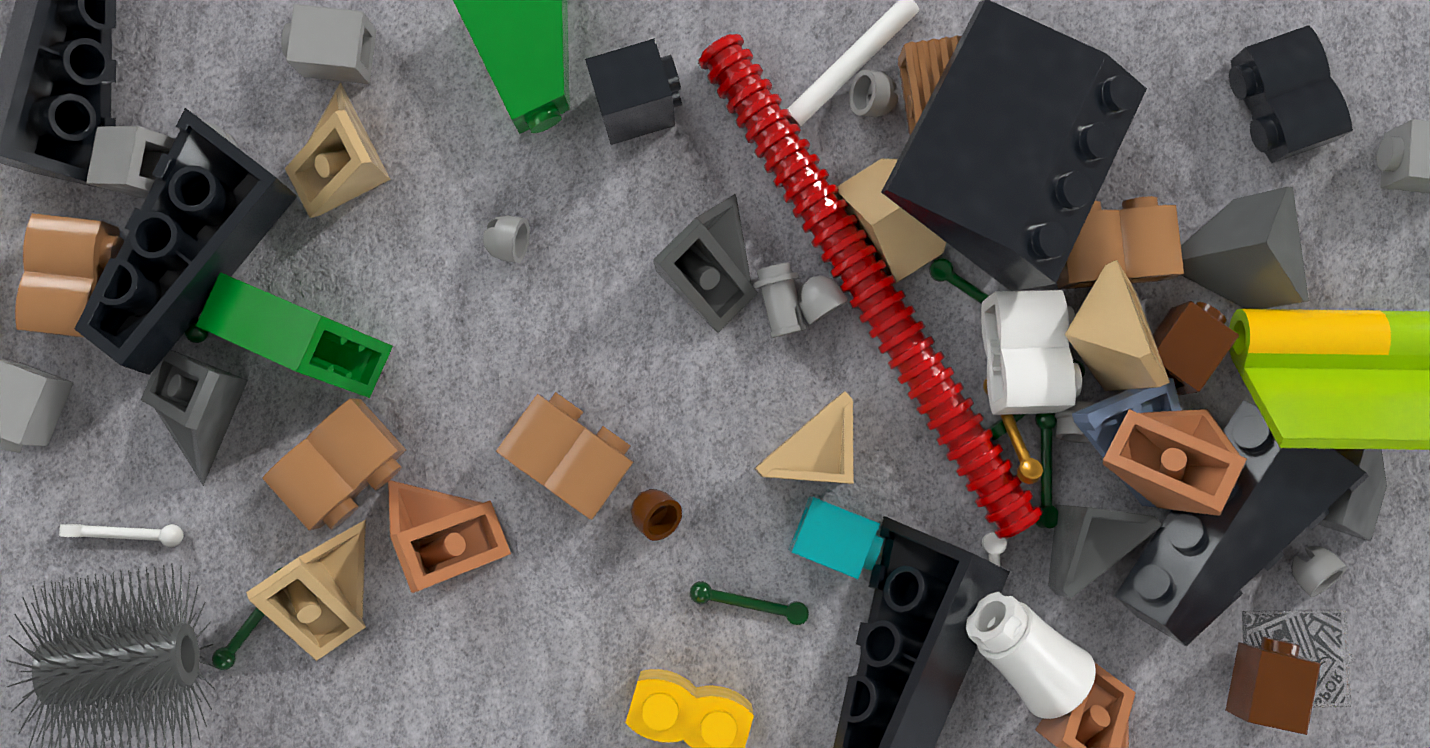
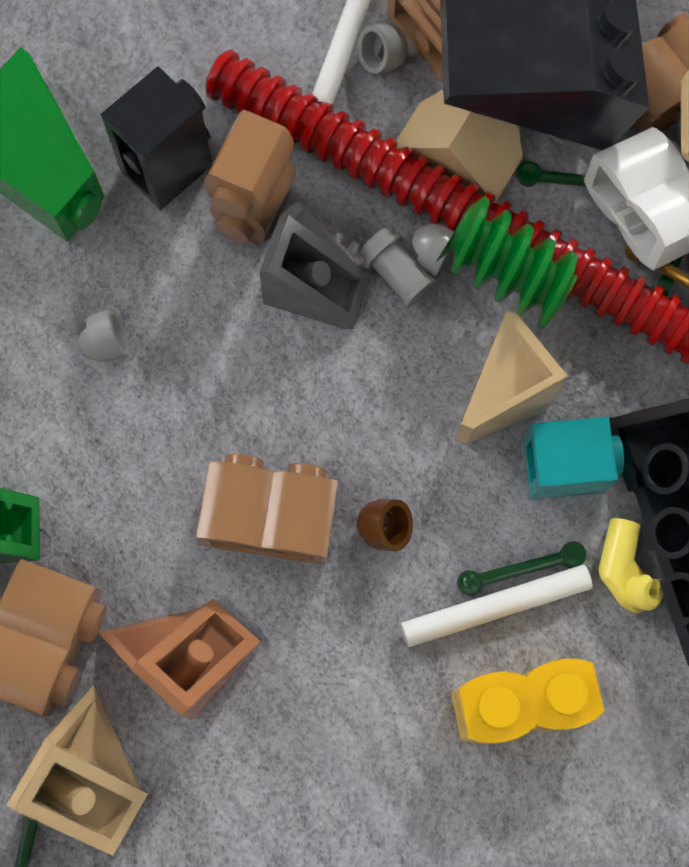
camera: 25 degrees left, 10 degrees down
none -> medium nougat brick [204,110,296,243]
none -> white bar [401,564,593,648]
none -> green piece [436,196,578,330]
none -> light yellow arm [599,518,663,613]

